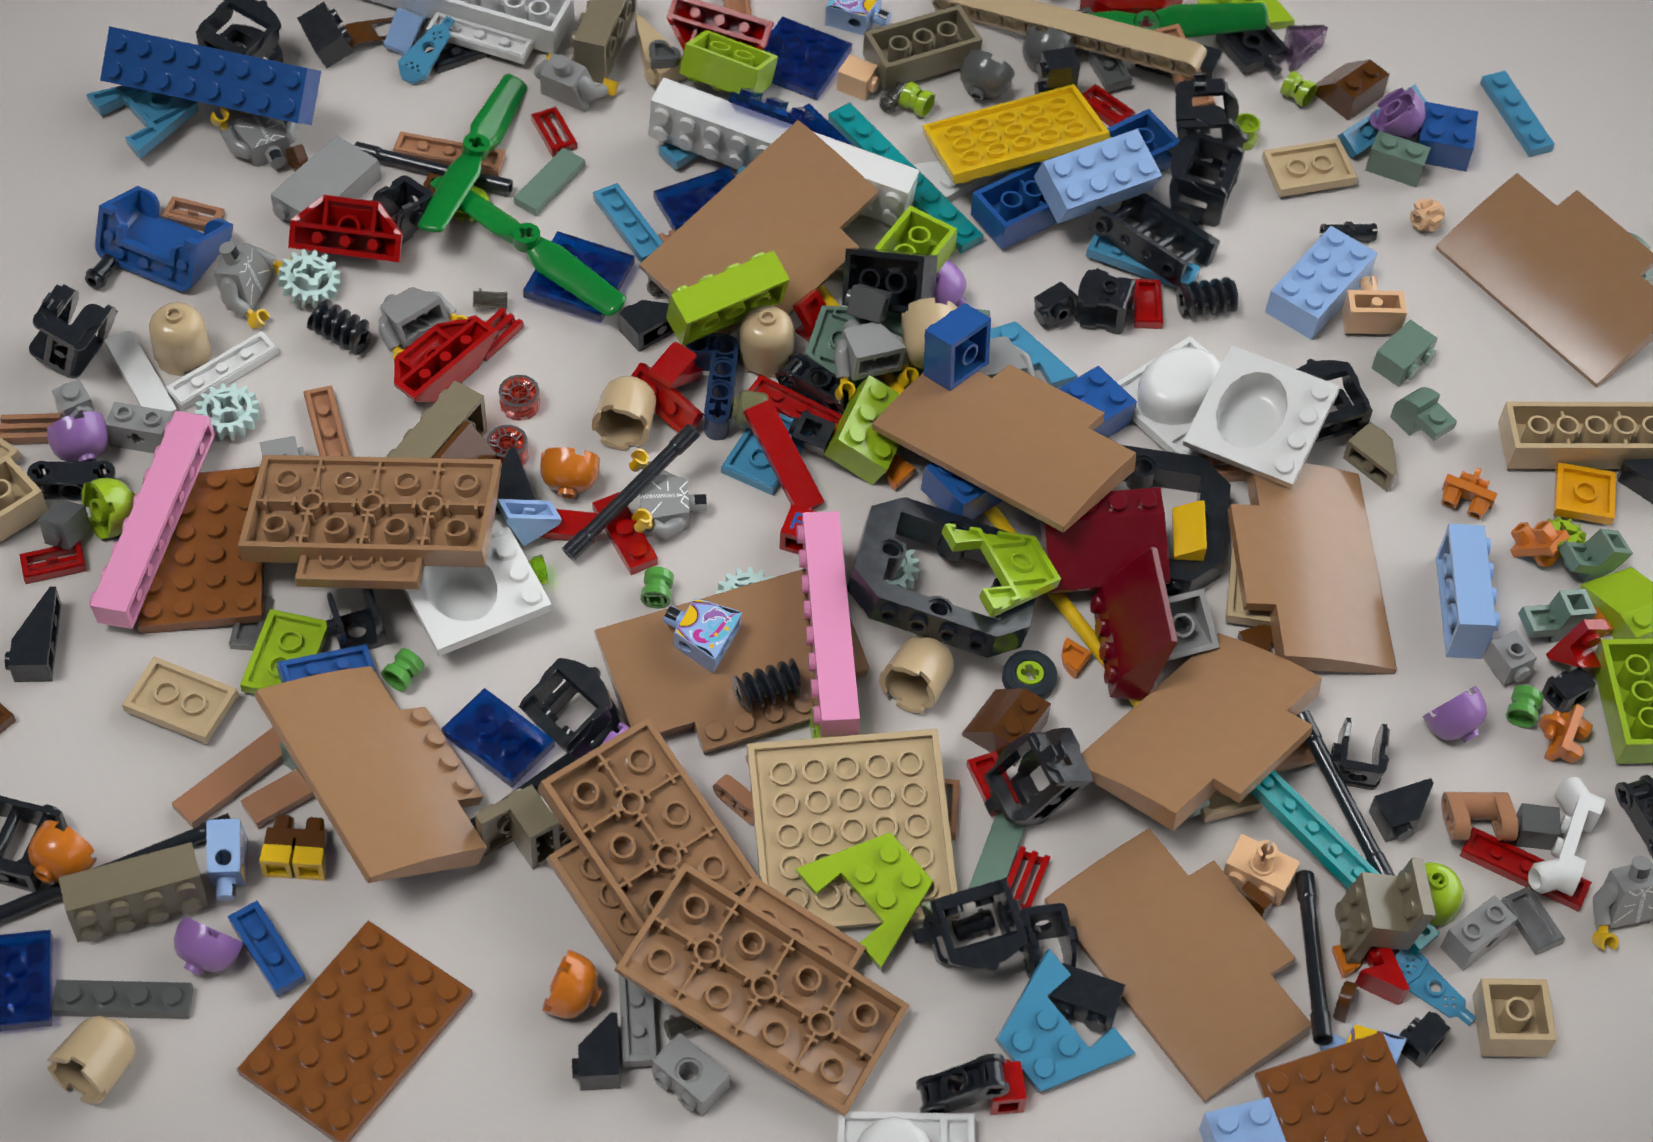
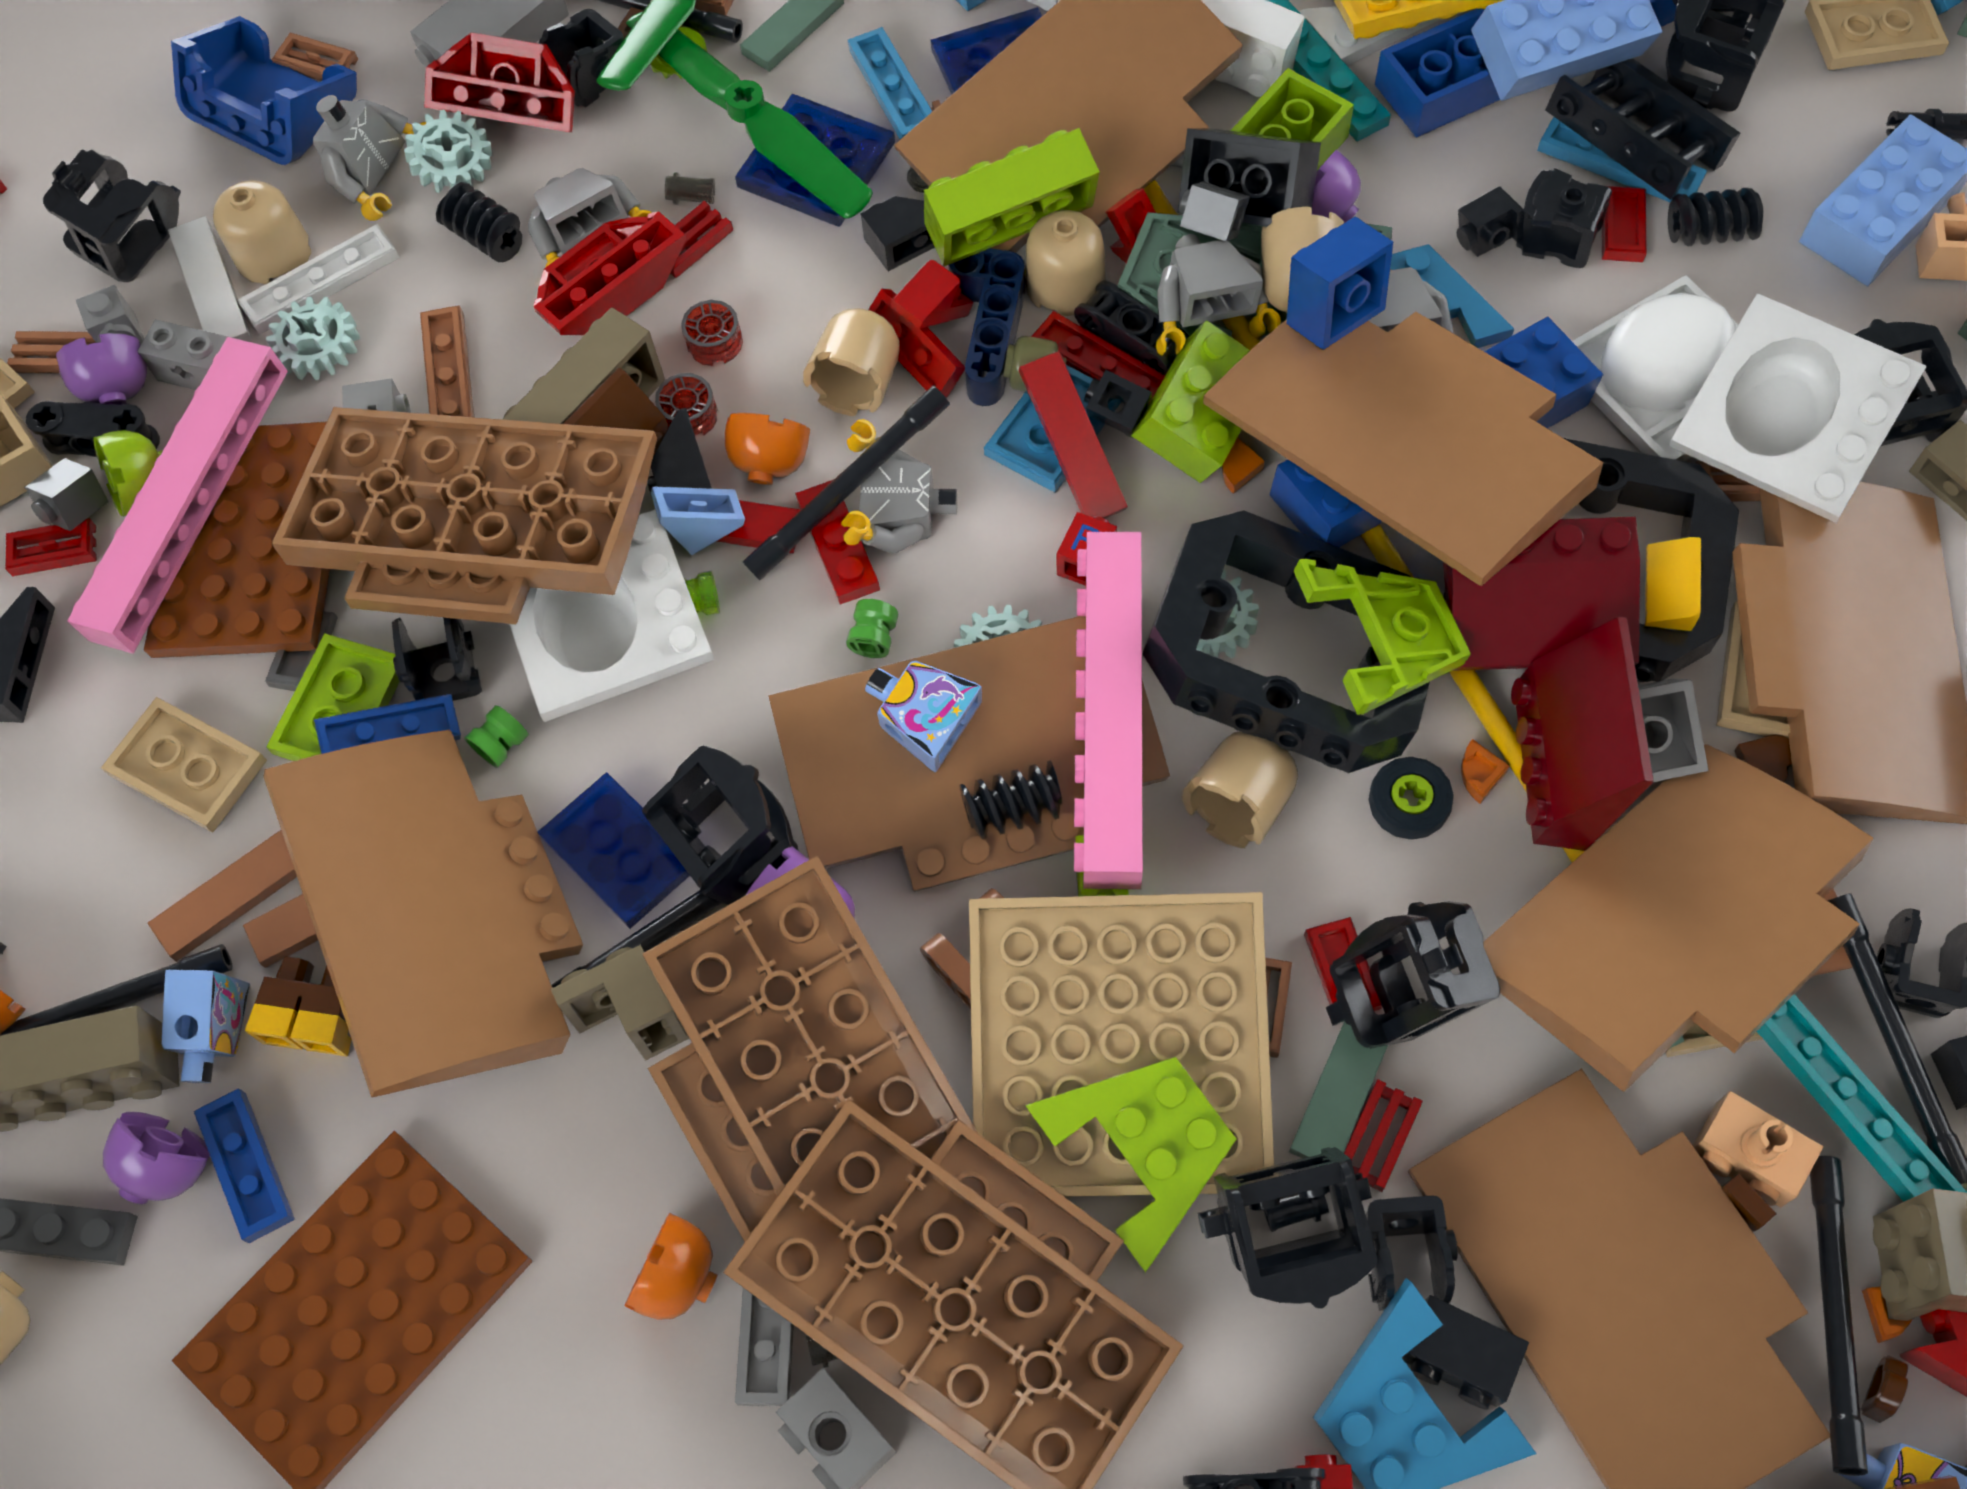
camera: 15 degrees right, 10 degrees up
black pin [85,254,119,289] -> none
black slope [572,1012,621,1091] -> none
reddish brown slope [962,688,1051,767] -> none

